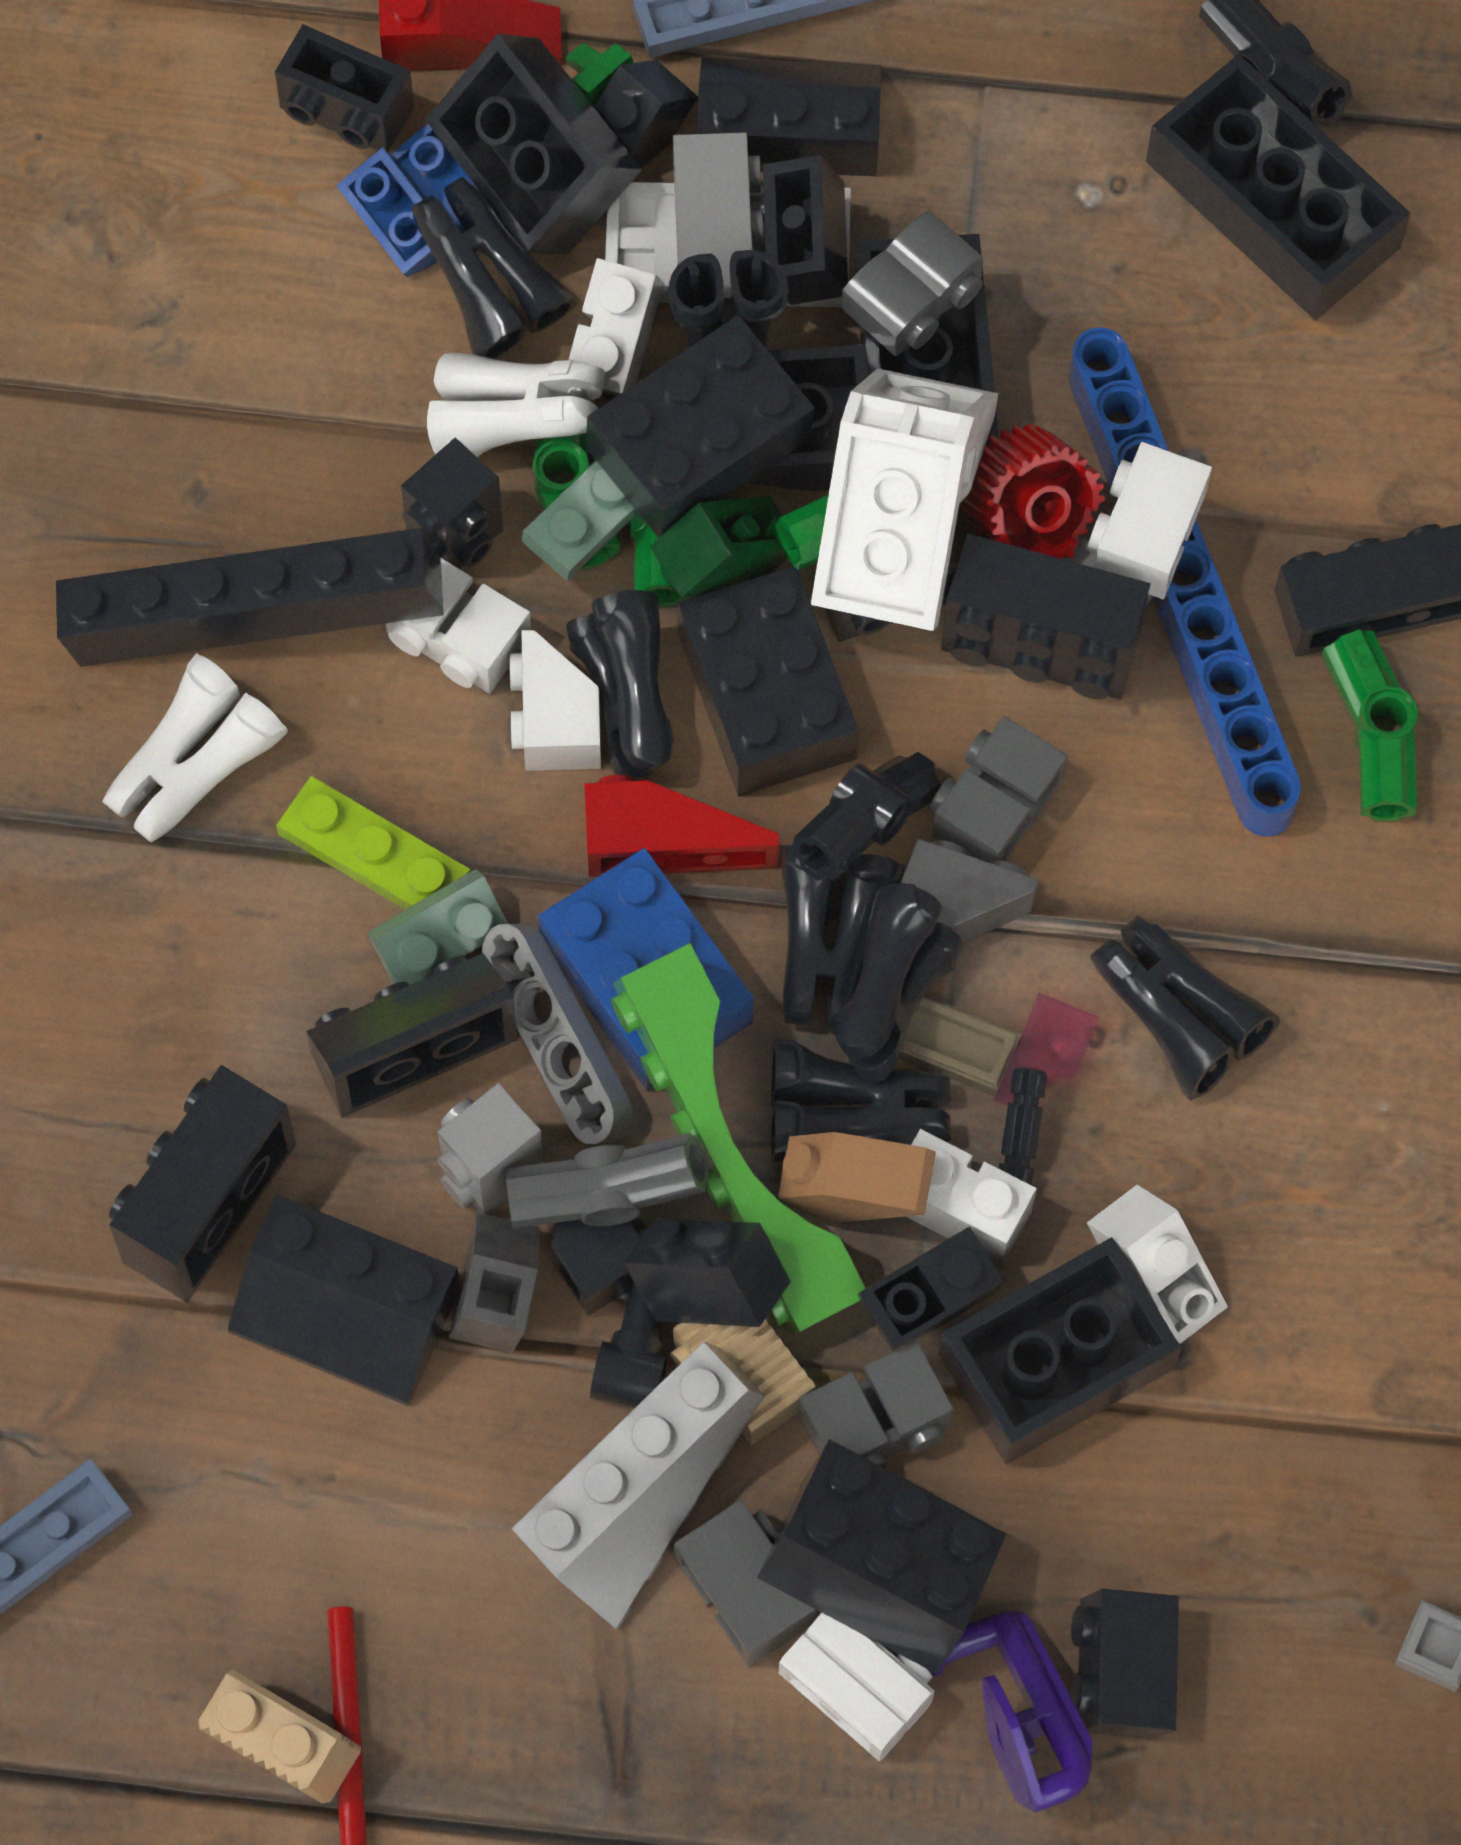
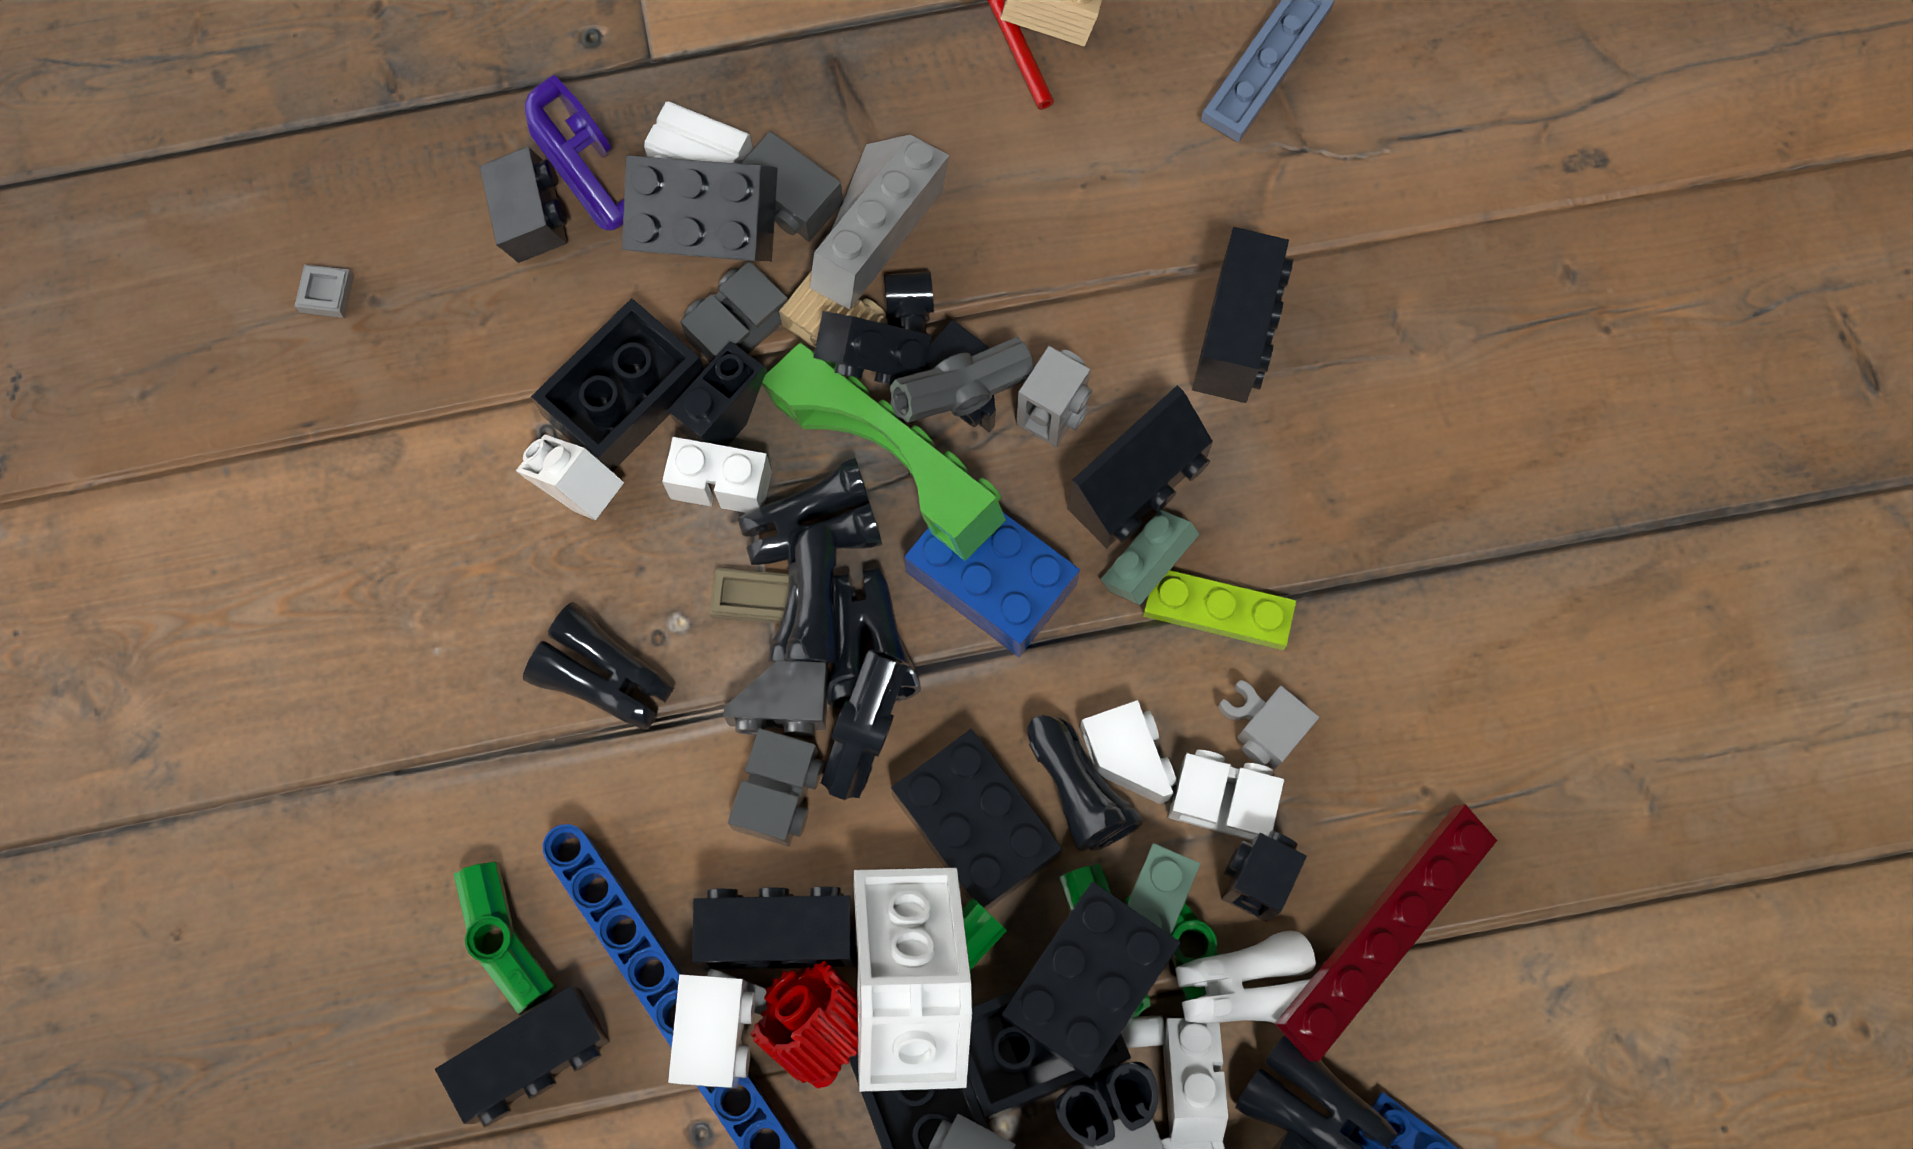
camera: 165 degrees right, 5 degrees up
black brick [56,528,444,667] -> none
white piece [103,653,288,842] -> none
black slope [227,1194,460,1406] -> none
flat silver slope [449,1212,540,1353] -> none
light grey beam [482,924,633,1144] -> none
red slope [584,775,779,877] -> none
dark green brick [650,496,788,598] -> none
medium nougat slope [778,1132,936,1223] -> none
clear pink slope [994,993,1099,1105] -> none
black axle [999,1067,1047,1186] -> none
none -> light grey brick [1218,680,1319,770]
none -> dark red plate [1274,804,1498,1062]

